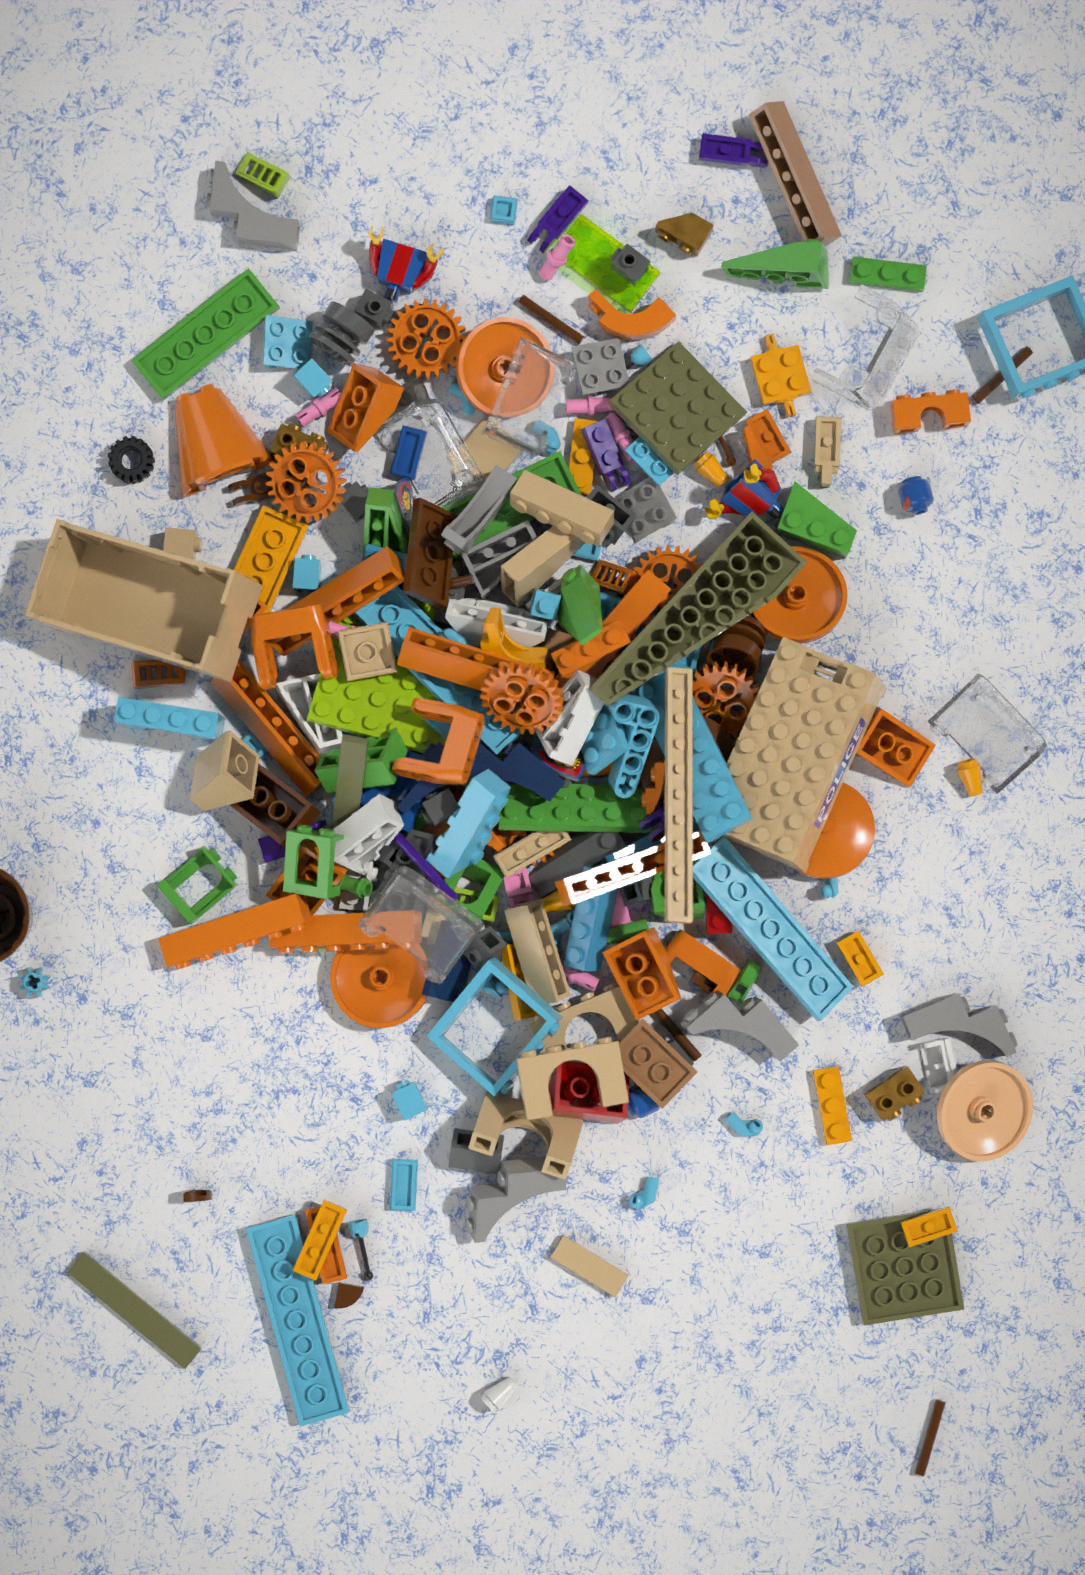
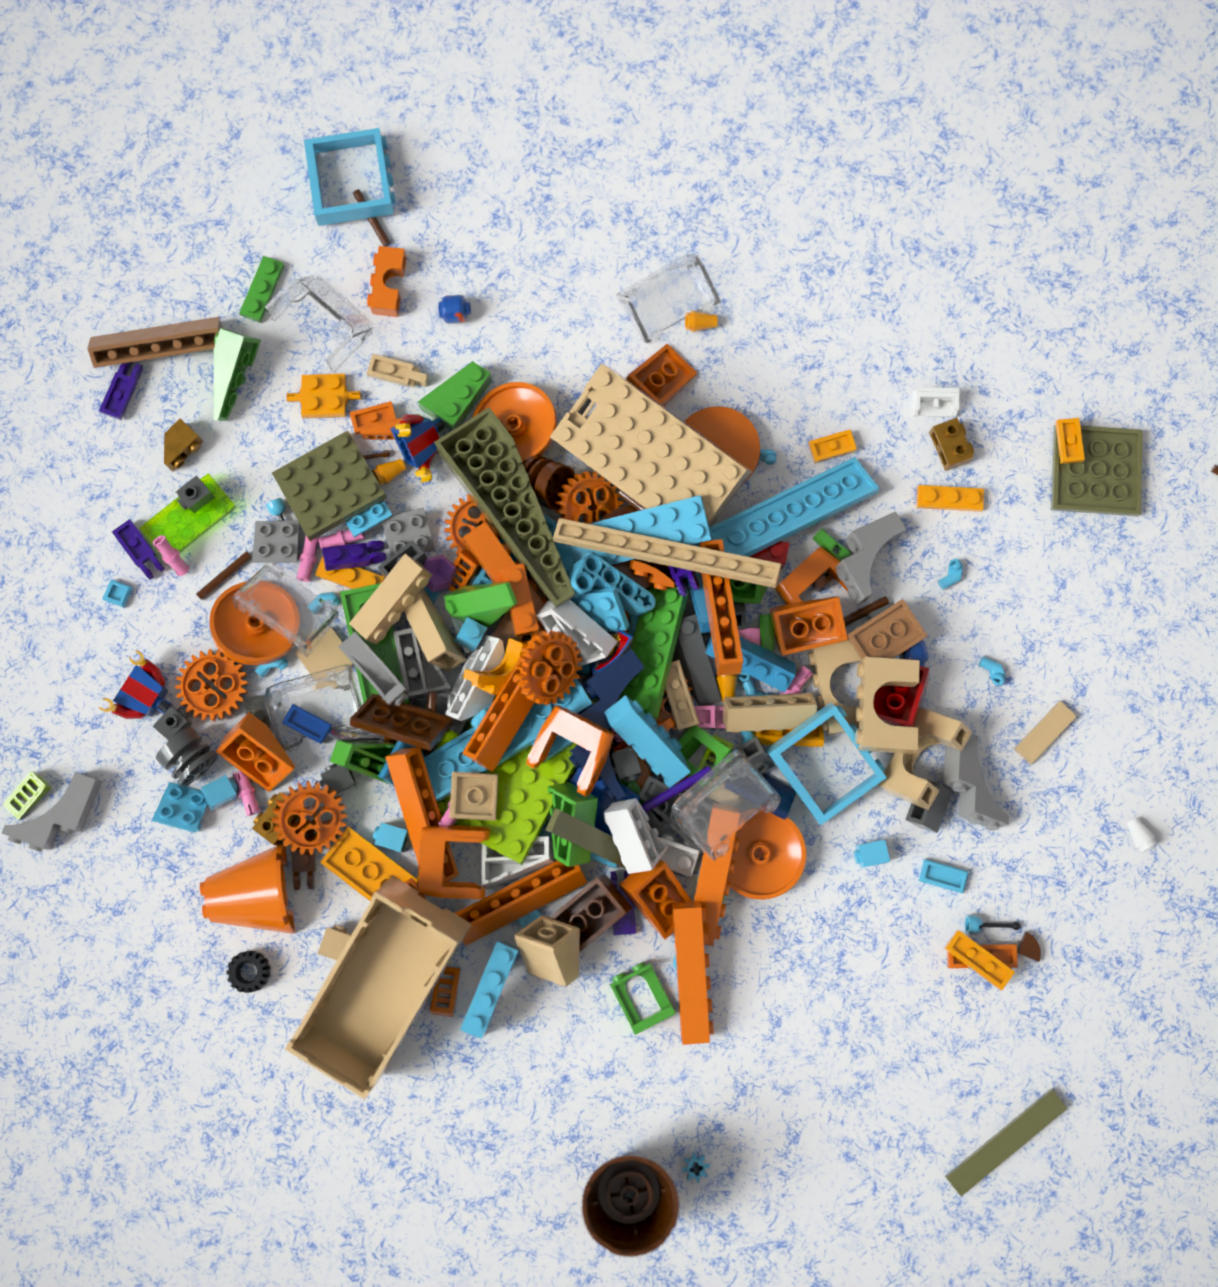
camera: 80 degrees left, 5 degrees down
bright green plate [132,268,280,401] -> none
reddish brown tile [183,1189,212,1202] -> none
medium azure plate [246,1214,350,1427] -> none
bright green panel [283,825,344,899] -> none
bright green pin [339,875,373,898] -> none
medium azure arm [475,968,508,997] -> none
orange arch [588,289,676,341] -> none
light grey arch [900,993,1018,1057] -> none
light nougat dish [937,1060,1033,1161] -> none
none -> medium lavender panel [424,555,456,592]

